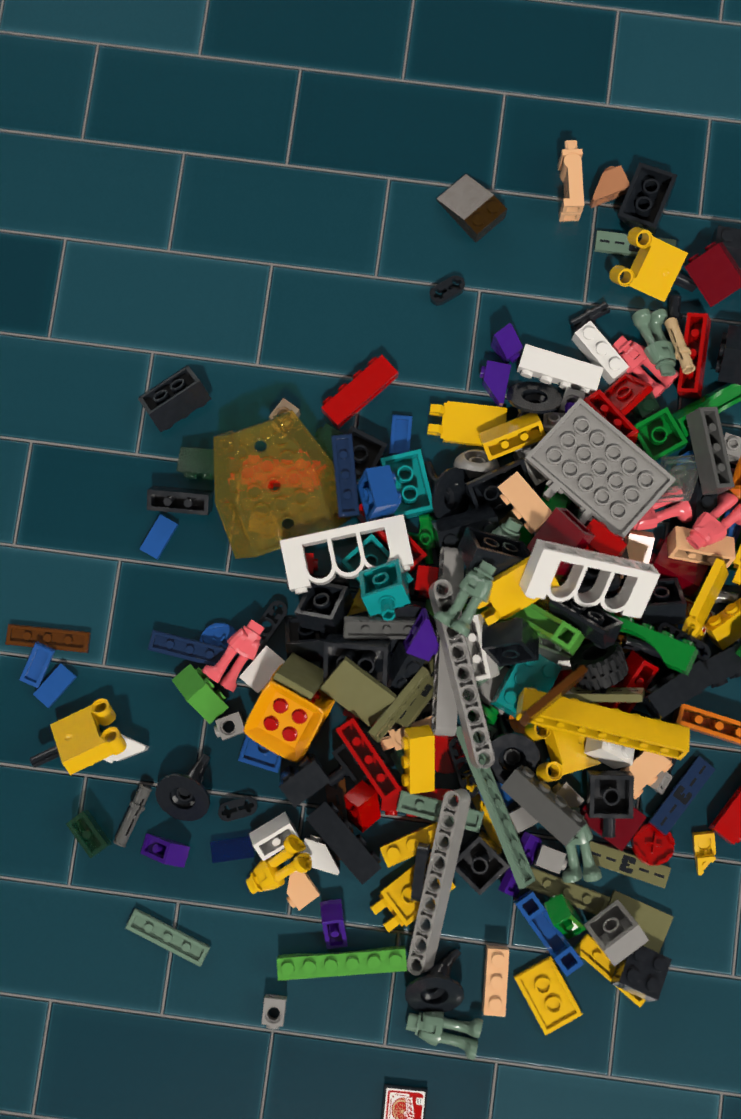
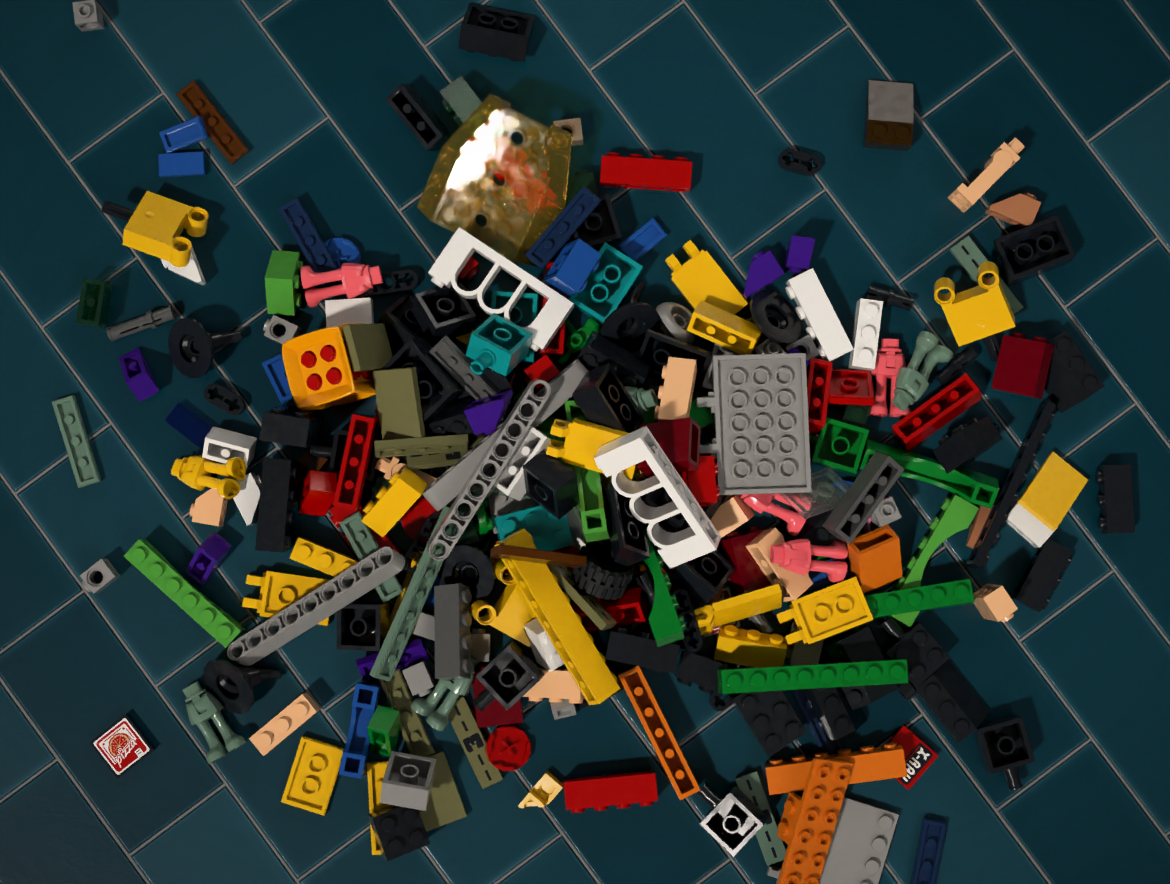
camera: 45 degrees right, 5 degrees up
blue tile [140,514,178,560] -> none
black beam [411,842,430,902] -> none
sand green piece [433,560,497,637] -> none
dark blue tile [648,756,716,835] -> none
tan pin [664,317,695,374] -> none

